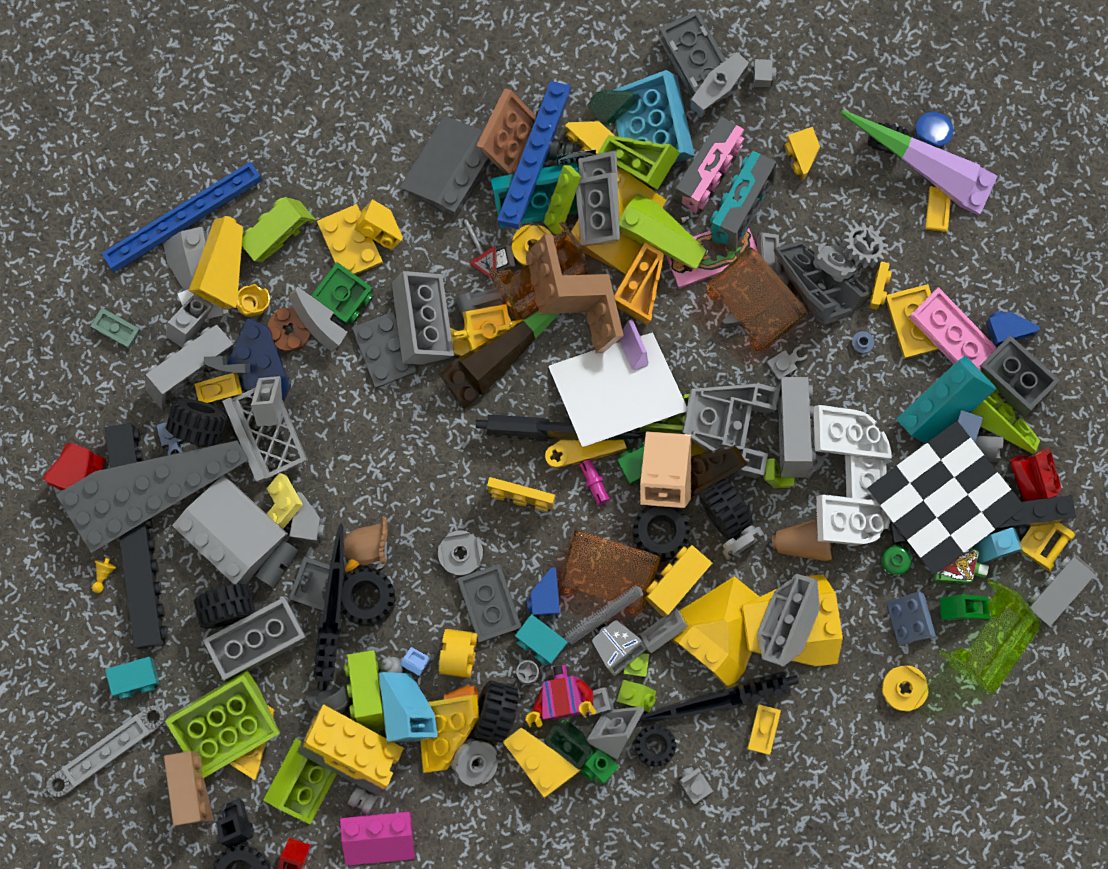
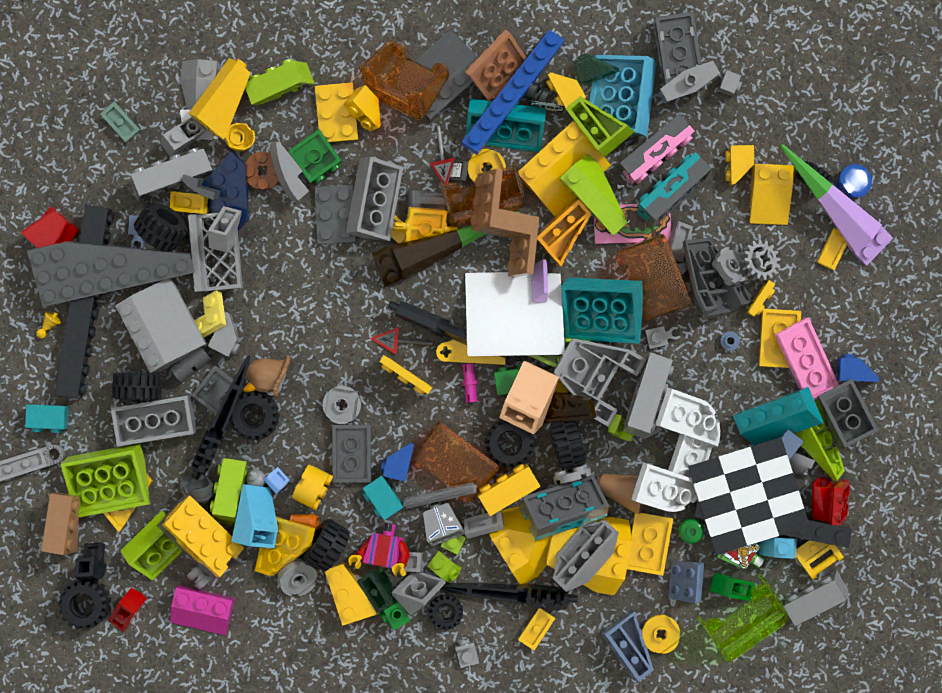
camera: 20 degrees right, 10 degrees up
blue plate [101,161,263,273] -> none
light grey wheel [516,660,539,685] -> none
lime plate [544,165,581,234] -> none
light grey slope [576,151,620,246] -> none
none -> clear orange windscreen [360,39,449,120]
none -> piece [369,327,434,355]
none -> dark grey piece [520,474,609,541]
none -> teal slope [561,277,643,344]
none -> sand blue wedge [600,610,654,682]
none -> yellow plate [627,513,673,576]
none -> yellow slope [749,164,794,225]

